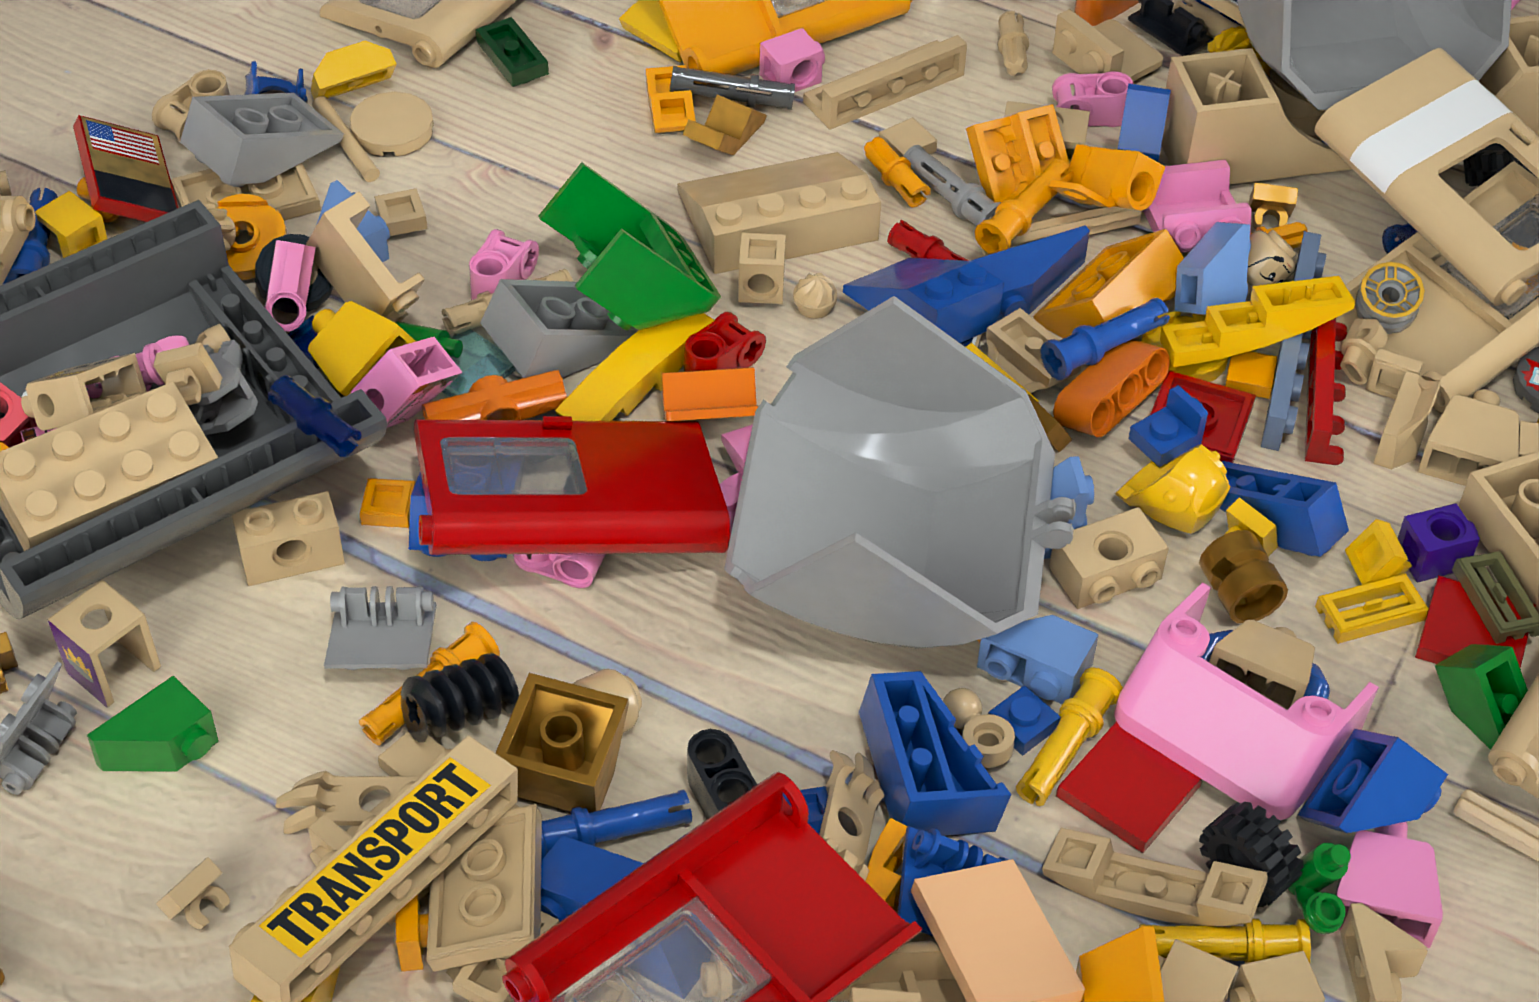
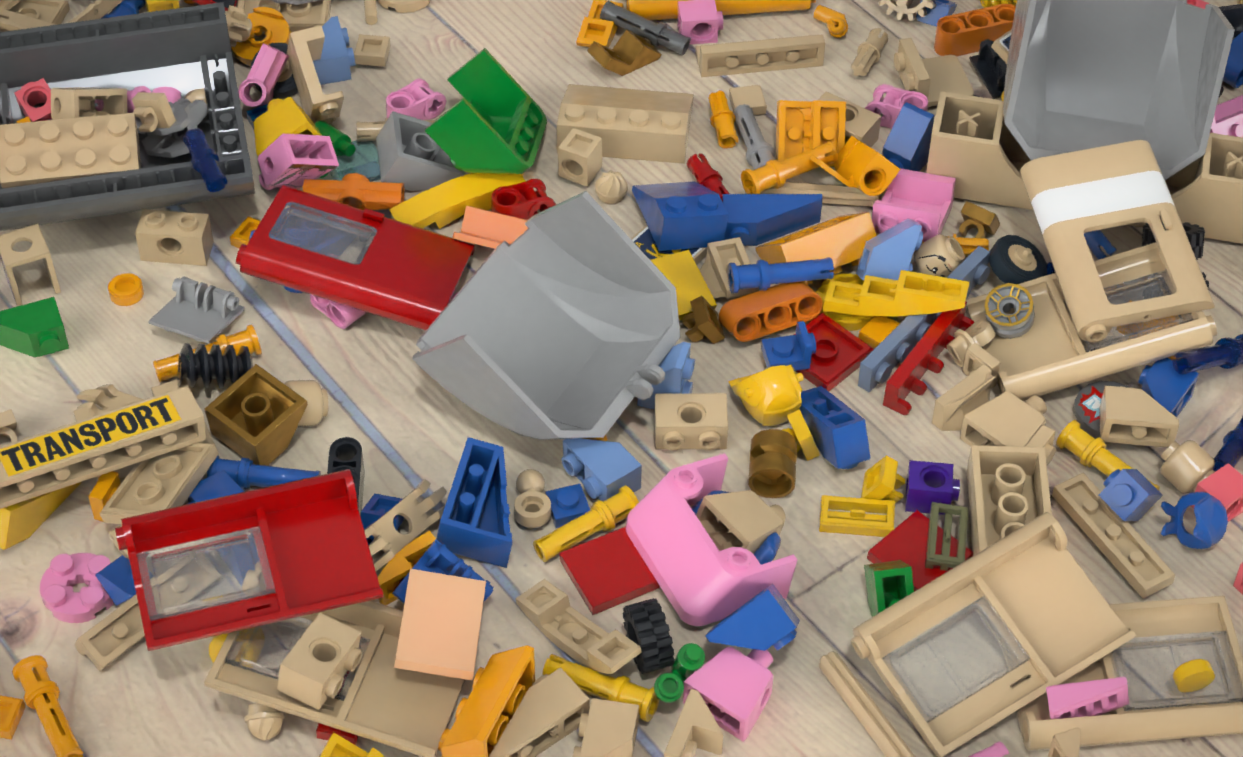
camera: 25 degrees right, 0 degrees up
none -> light orange tile [108,273,144,306]
none -> light orange arm [813,5,849,38]
none -> black wheel [989,235,1047,284]

